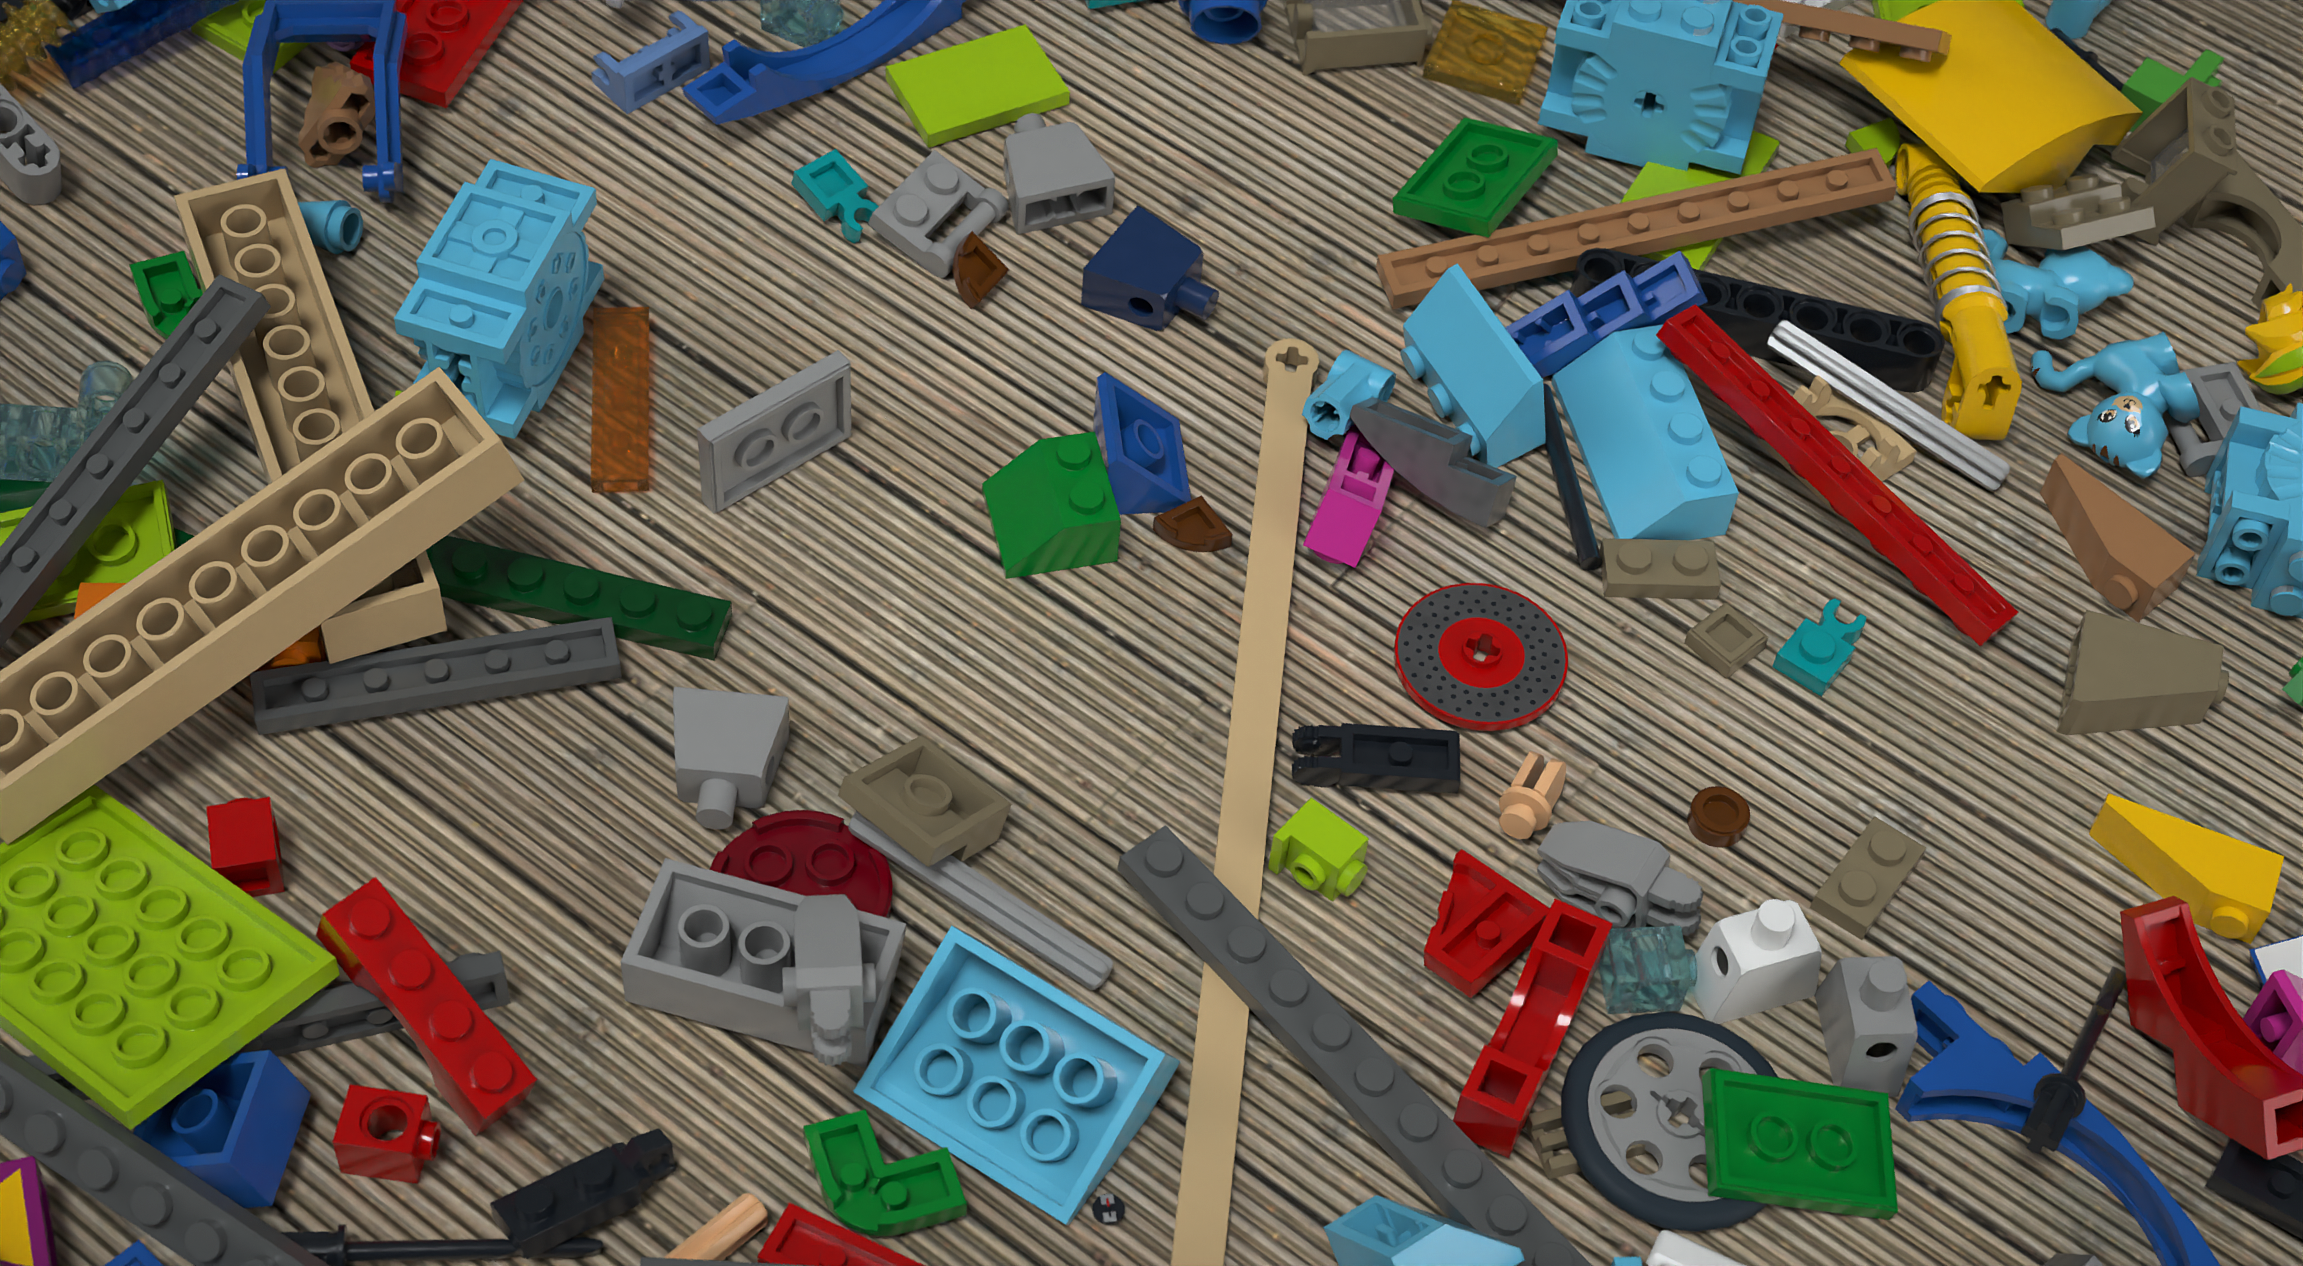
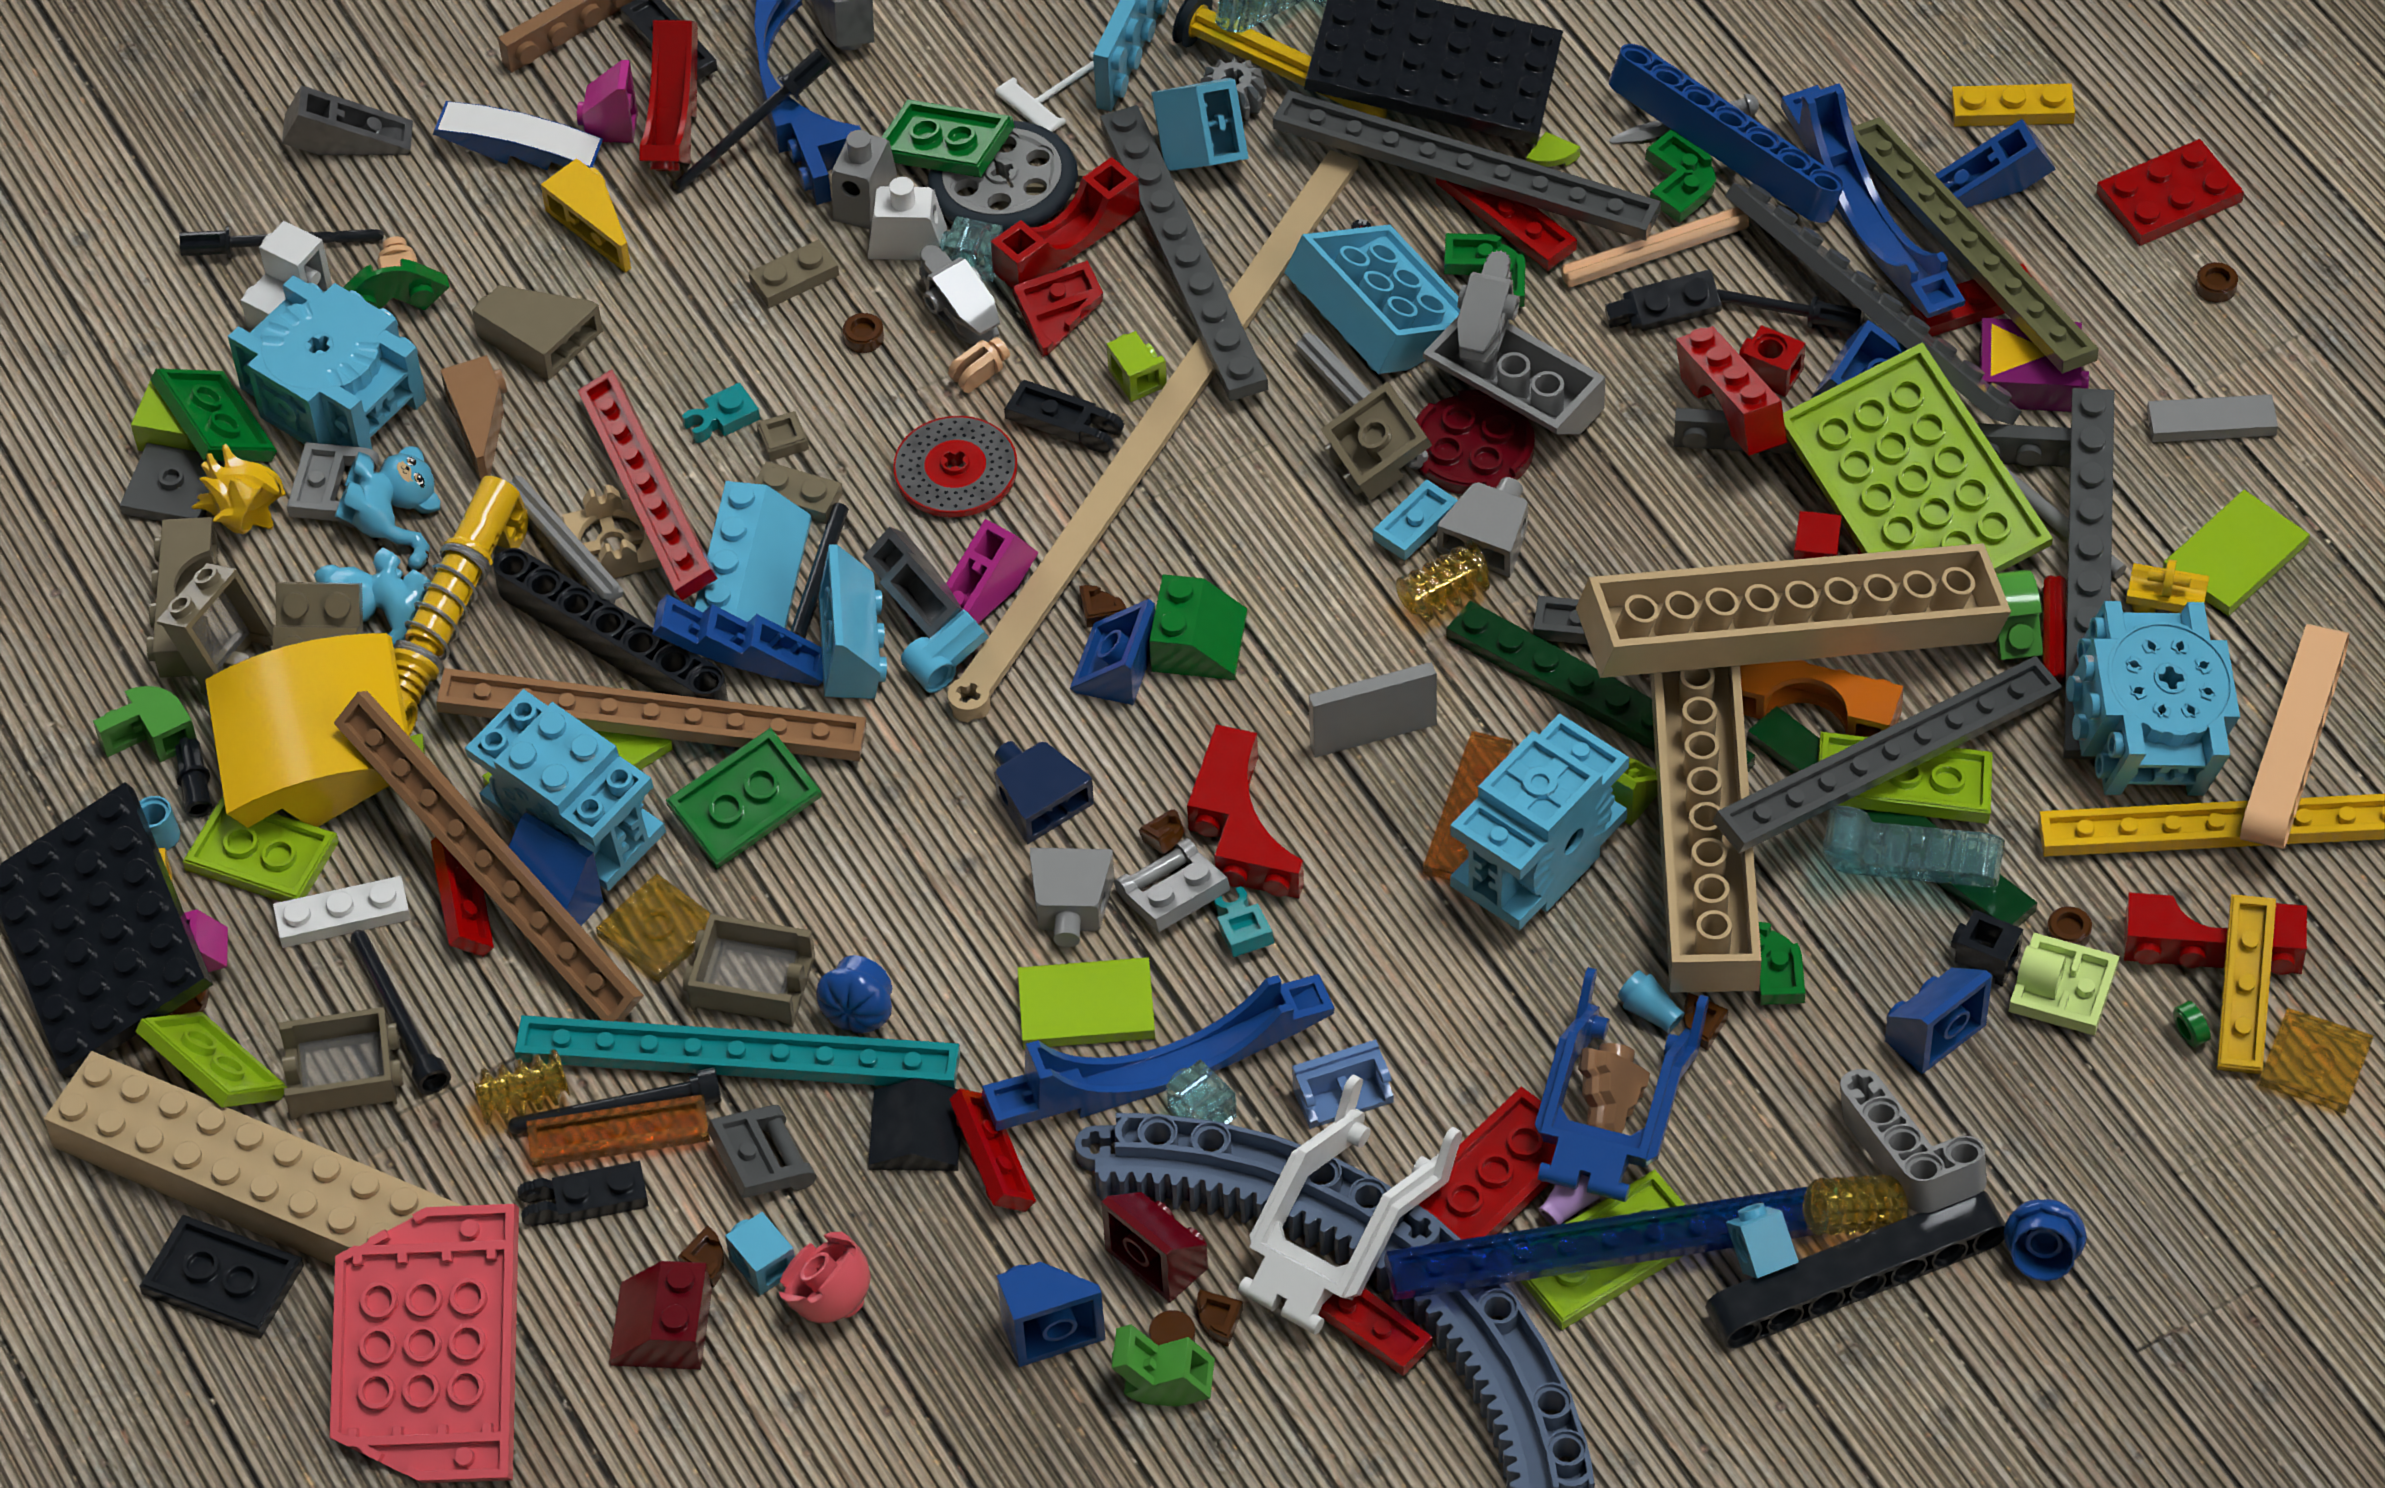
camera: 150 degrees left, 0 degrees up
none -> red arch [1187,724,1304,899]
none -> medium azure plate [1373,479,1458,561]
none -> clear yellow piece [1396,541,1490,622]

